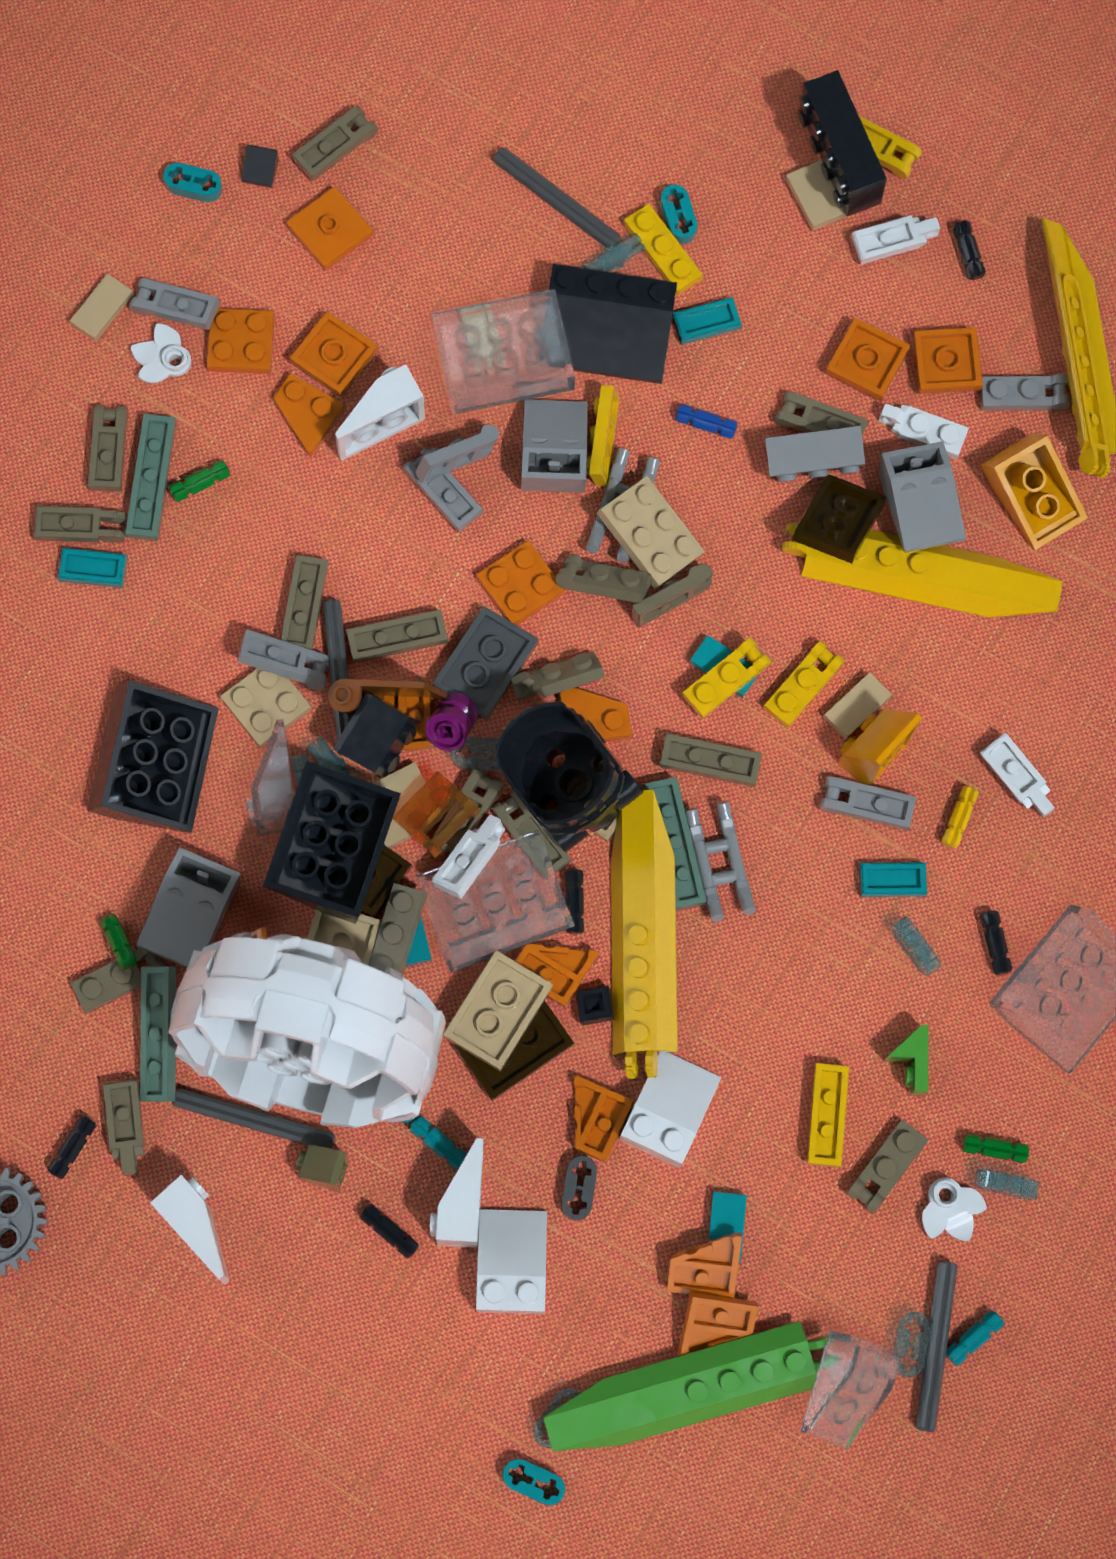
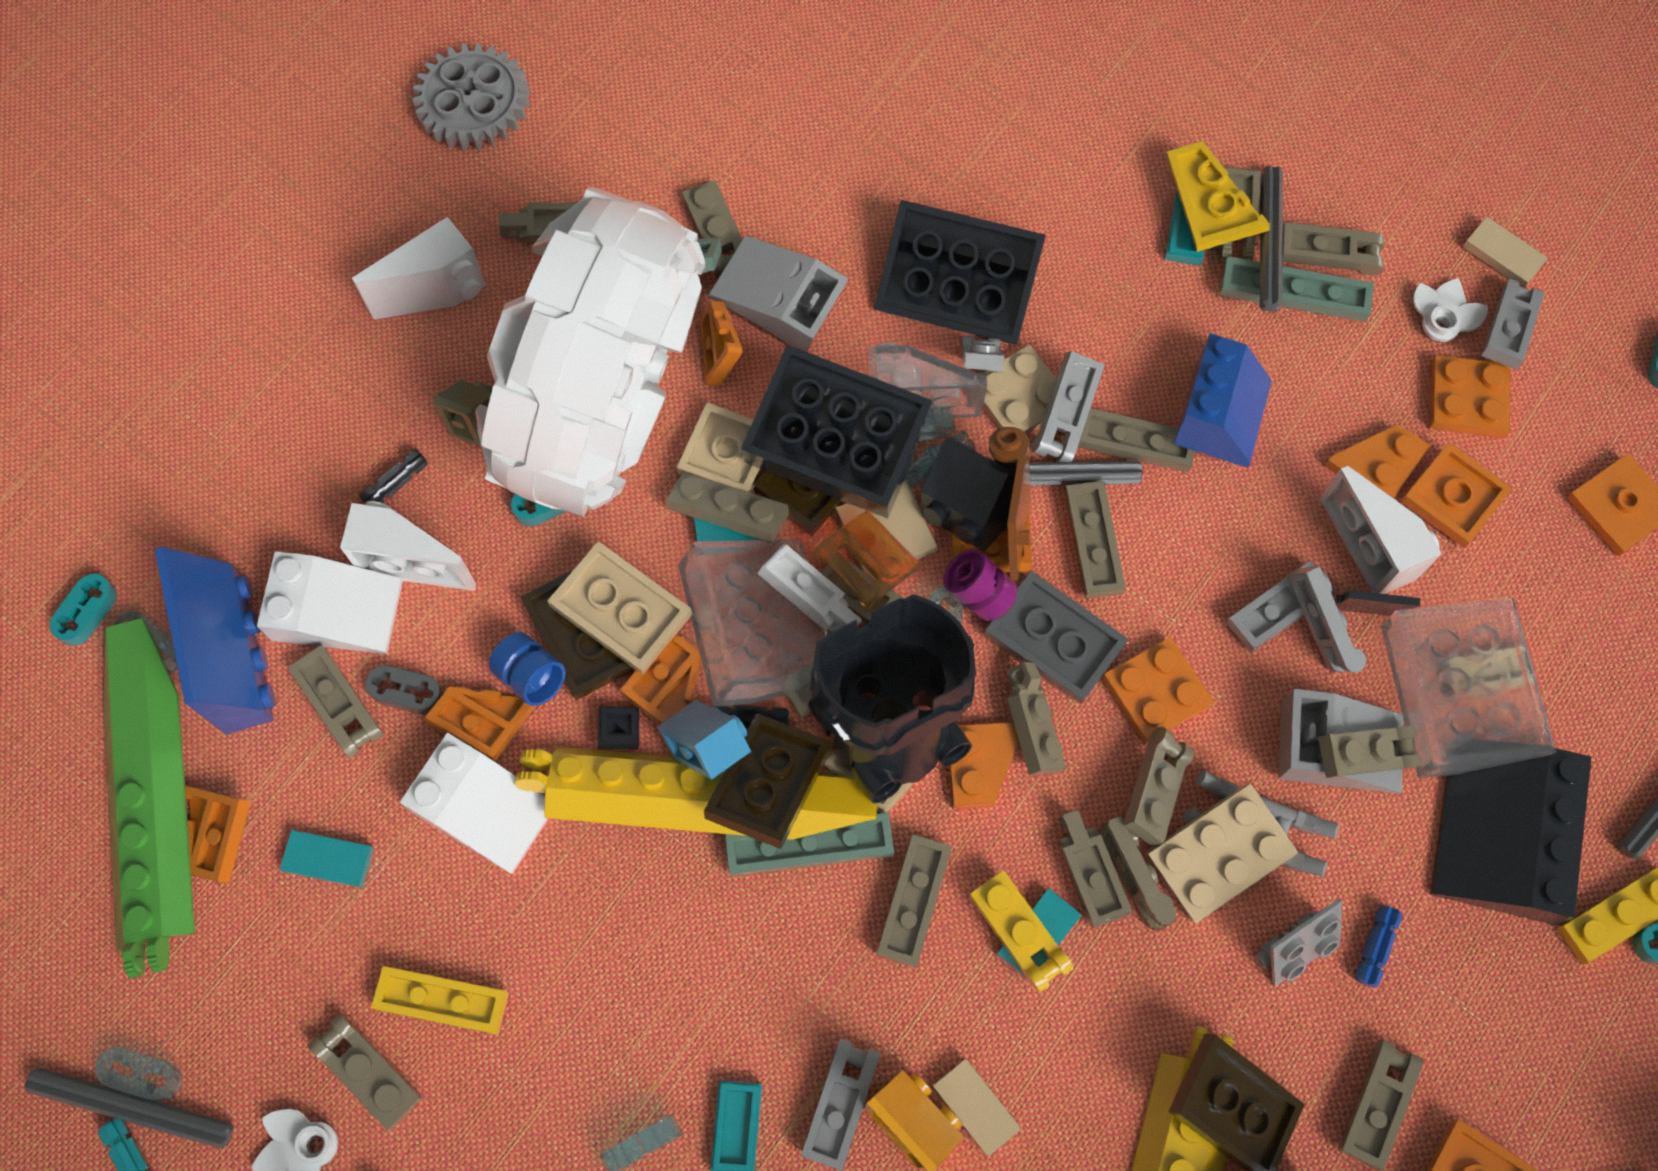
camera: 100 degrees right, 5 degrees down
black axle [47,1115,96,1179] -> none
green axle [100,914,137,969] -> none
green axle [169,460,230,502] -> none
teal axle [409,1116,467,1170] -> none
clear light blue pin [583,233,645,272] -> none
yellow plate [586,385,620,486] -> none
orange wing [666,1232,742,1298] -> none
teal tile [672,297,742,345] -> none
light grey piece [685,801,756,922] -> none
yellow plate [763,640,846,729] -> none
light grey brick [765,426,865,482] -> none
clear slope [801,1331,902,1449] -> none
bright green slope [884,1025,928,1096] -> none
none -> blue slope [154,547,276,734]
none -> dark tan plate [287,645,384,759]
none -> blue wheel [489,632,566,706]
none -> dark azure brick [657,700,751,780]
none -> dark brown plate [704,713,832,849]
none -> light grey plate [961,336,1005,371]
none -> dark tan hinge [1059,809,1133,929]
none -> yellow wing [1167,141,1270,252]
none -> blue slope [1174,333,1272,468]
none -> light grey hinge [1255,899,1342,987]
none -> dark grey axle [1259,165,1283,313]
none -> dark tan plate [1318,725,1422,778]
none -> piece [1334,590,1420,617]

